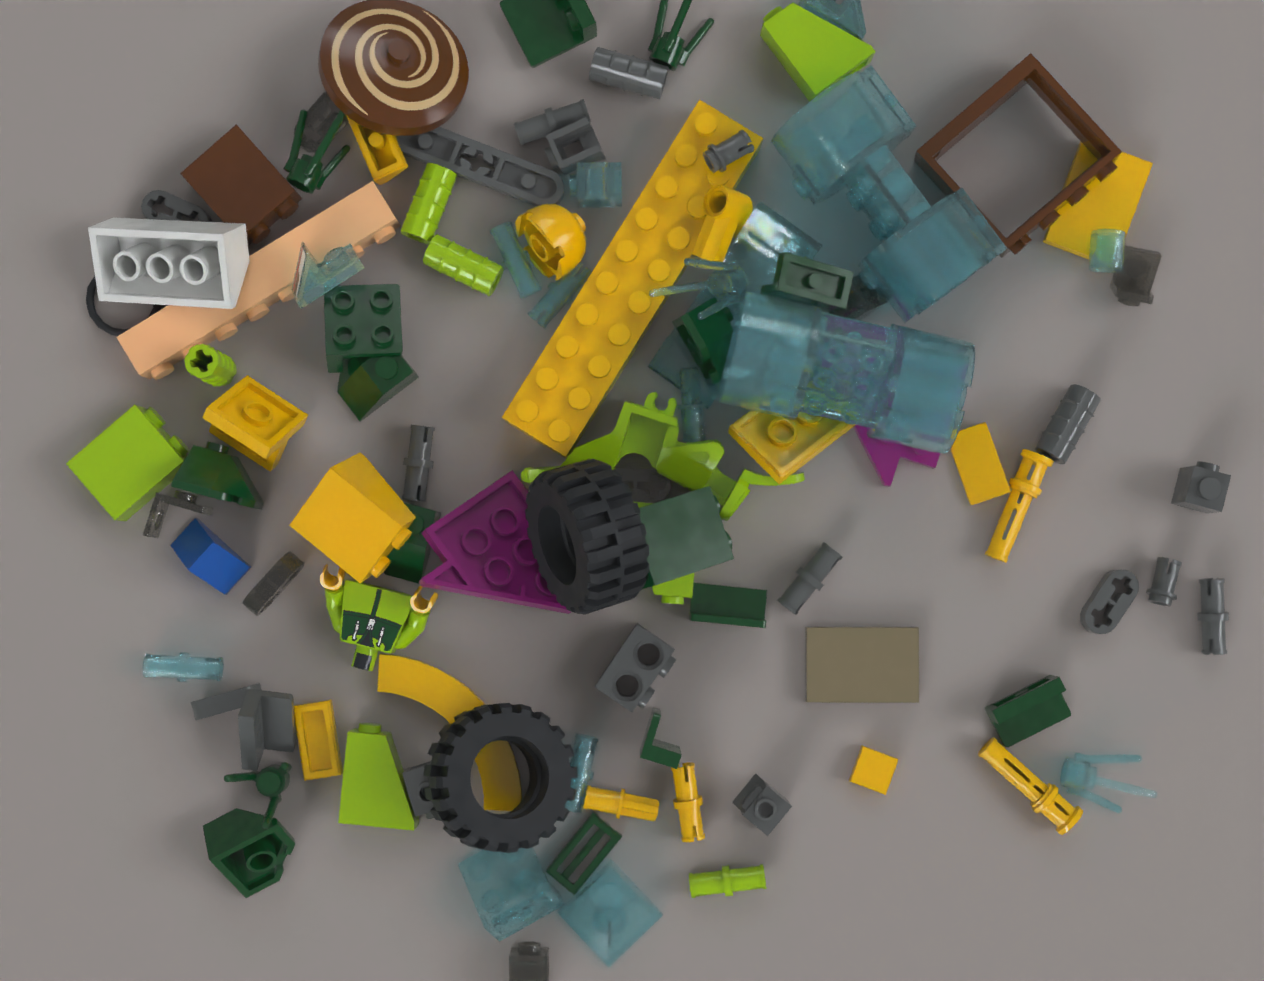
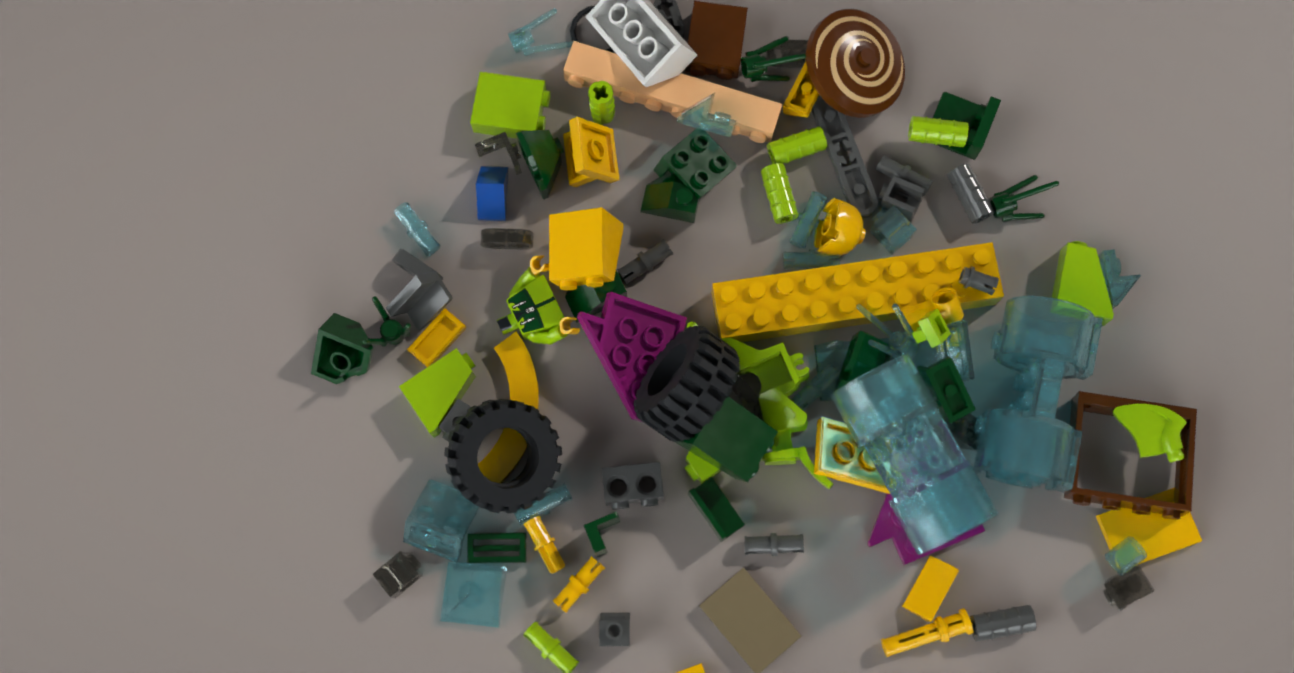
camera: 50 degrees right, 10 degrees down
none -> clear light blue plant [507,8,577,56]
none -> lime axle [908,116,969,147]
none -> lime tile [912,308,951,348]
none -> lime arm [1113,404,1187,463]

